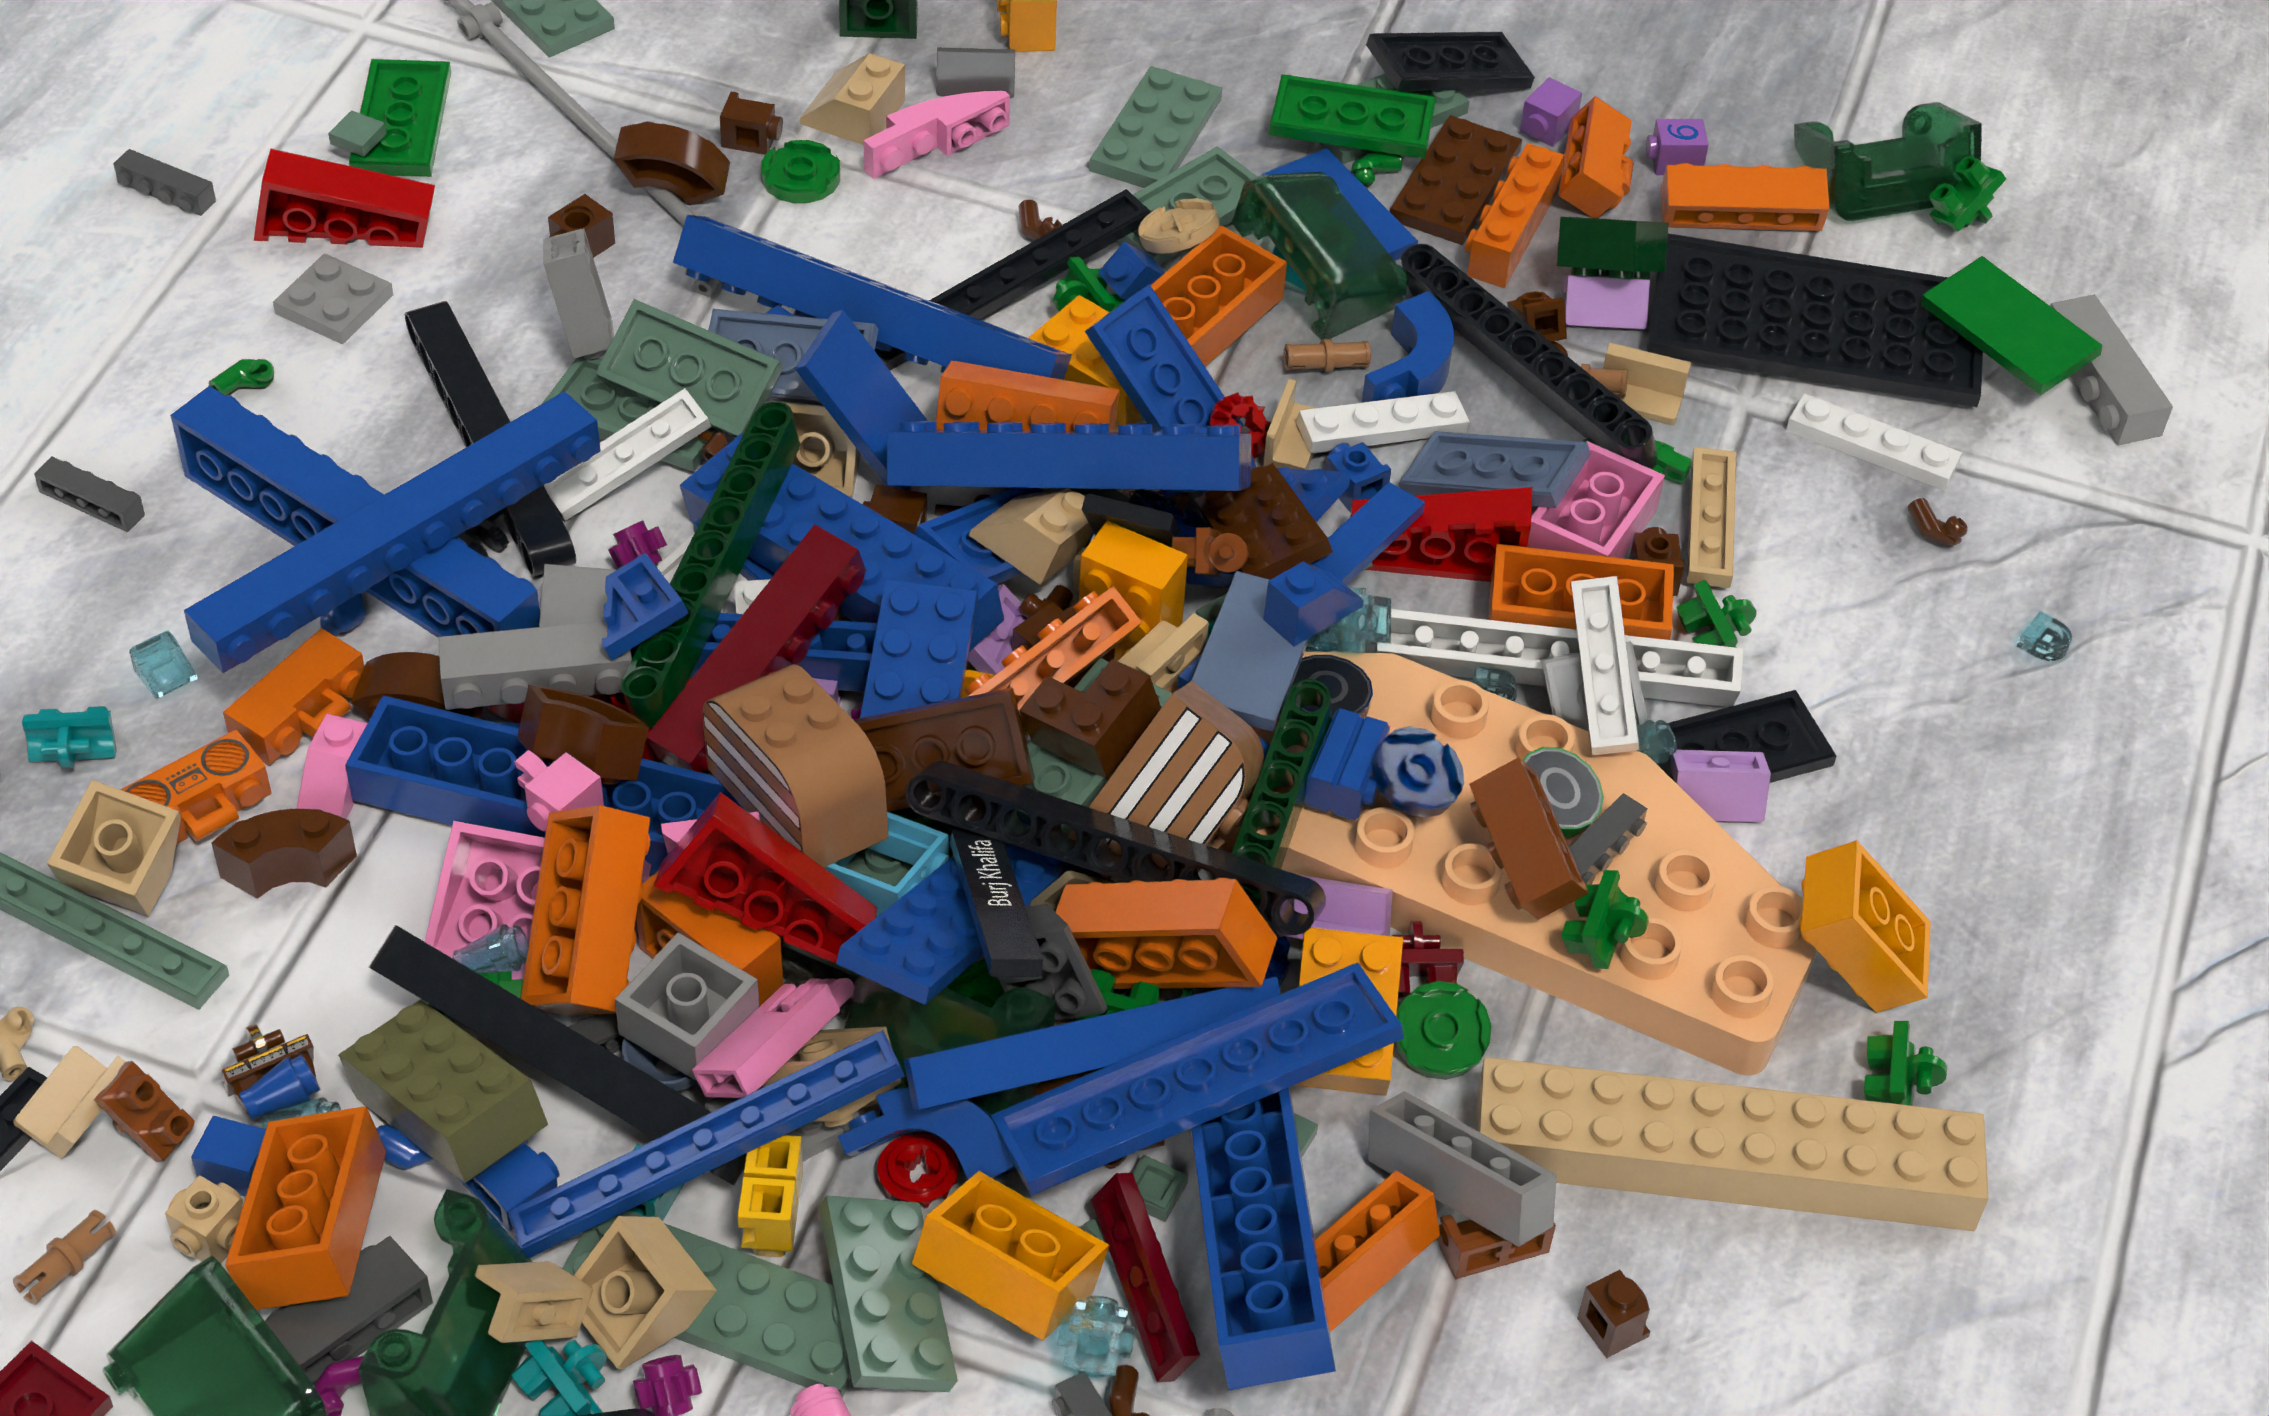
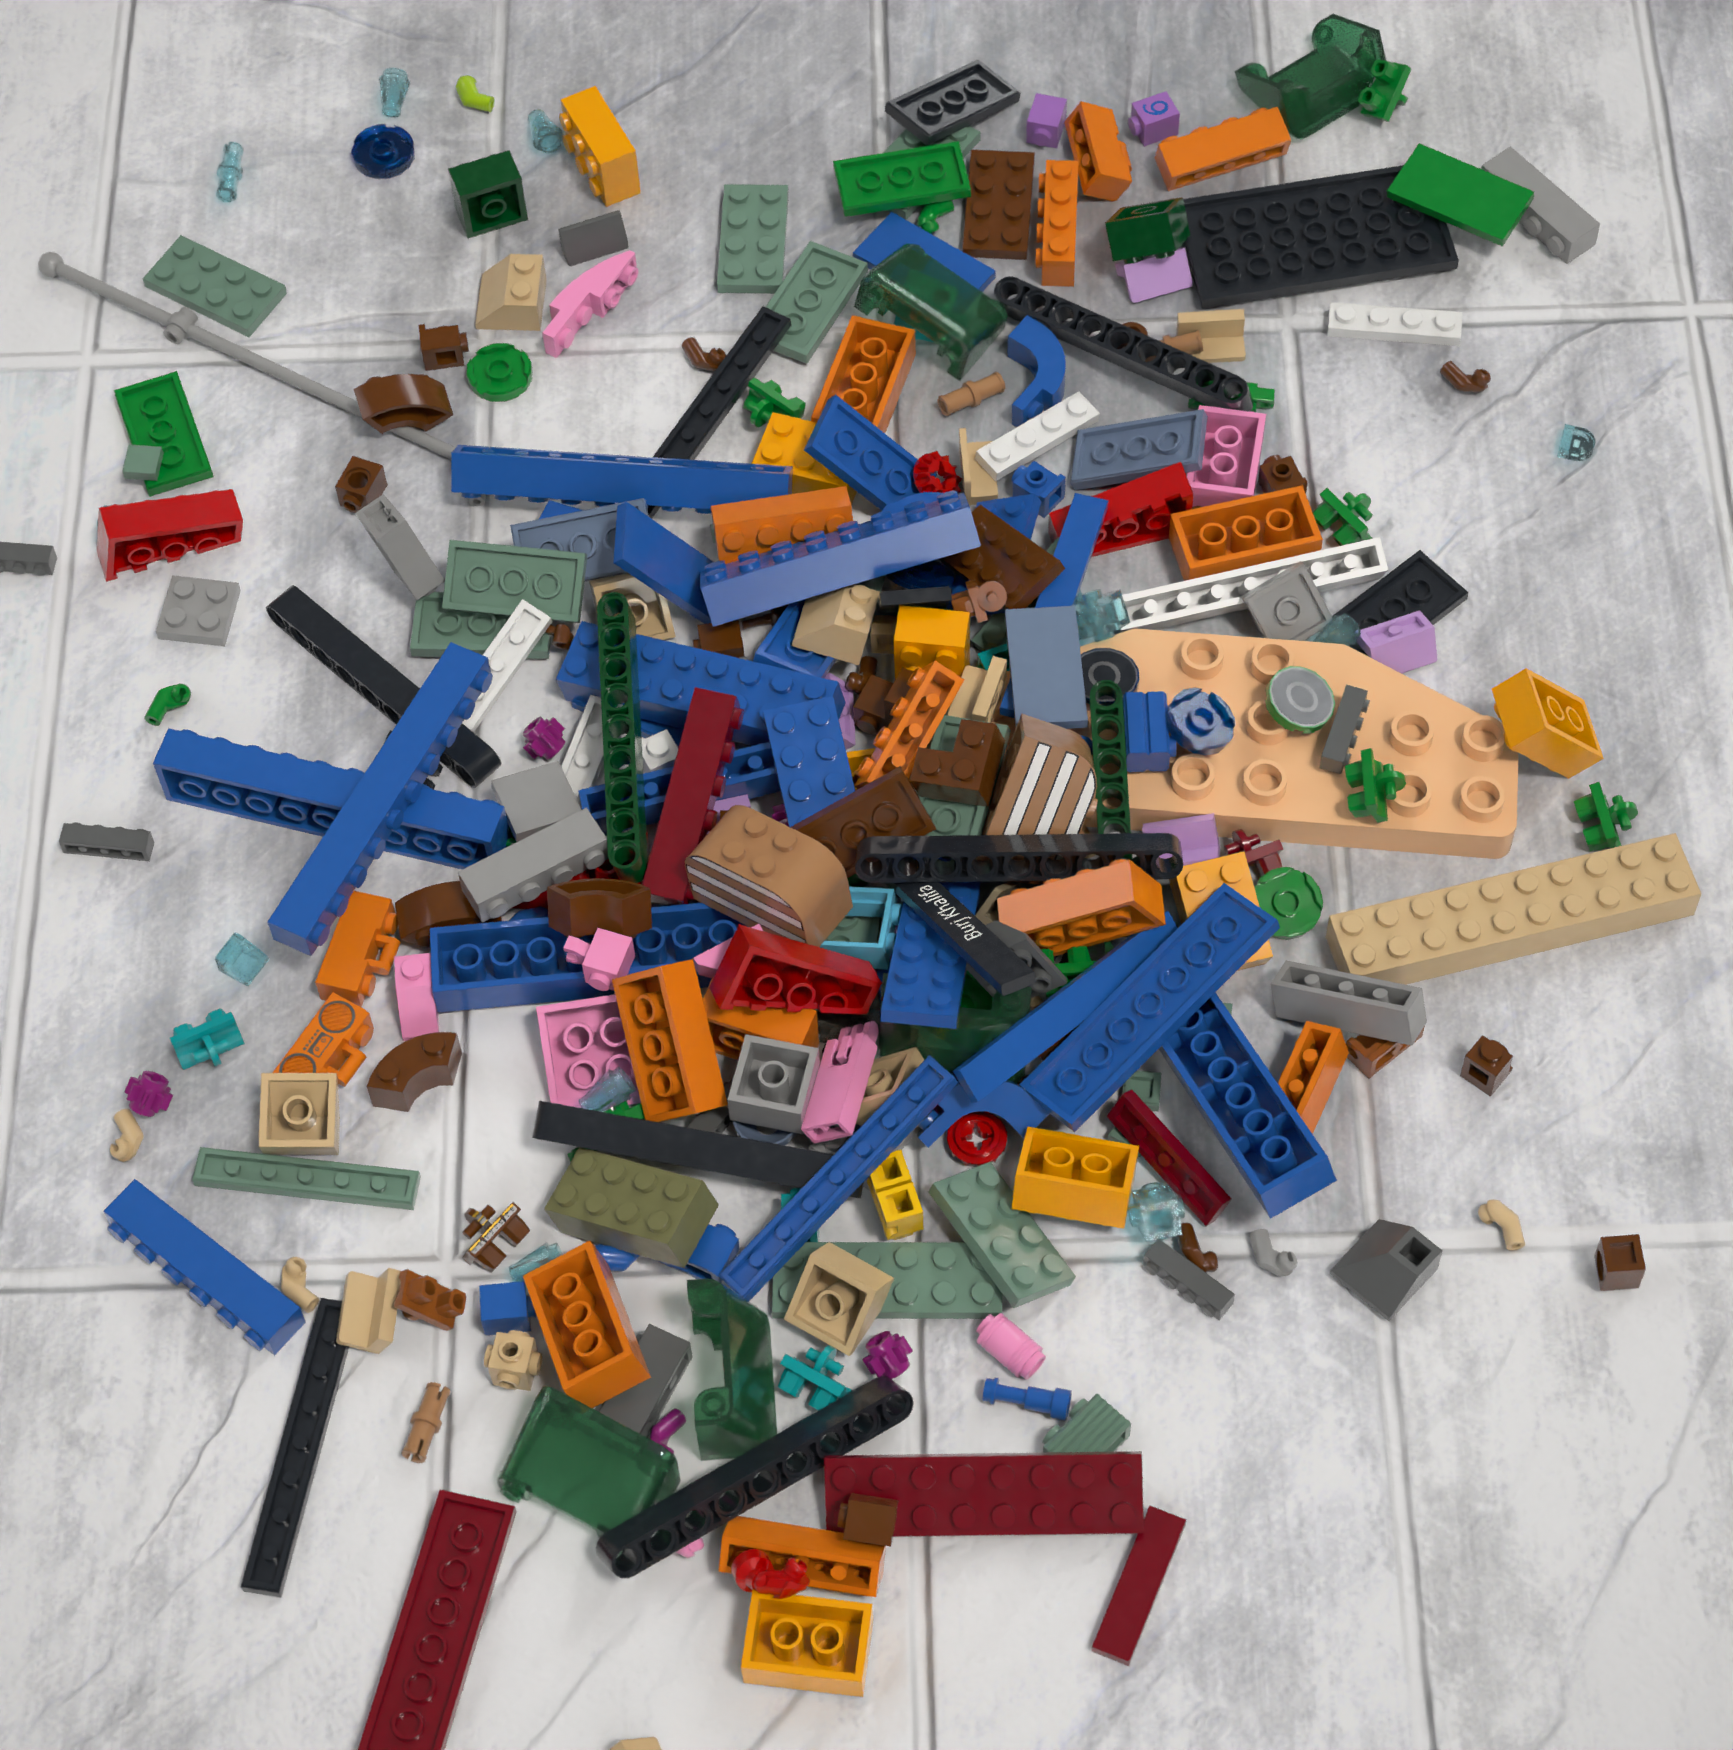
camera: 15 degrees left, 10 degrees up
blue cone [239,1054,321,1120] -> none
tan panel [475,1261,593,1343] -> none
blue wing [602,553,689,661] -> none
blue brick [1098,241,1165,300] -> none
tan tile [1138,198,1219,254] -> none
blue slope [1263,561,1364,647] -> none
dark orange brick [1469,757,1589,920] -> none
clear light blue tile [1471,666,1517,702] -> none
reddish brown brick [1507,291,1567,342] -> none
white plate [1571,576,1639,755] -> none
tan plate [1686,447,1737,588] -> none

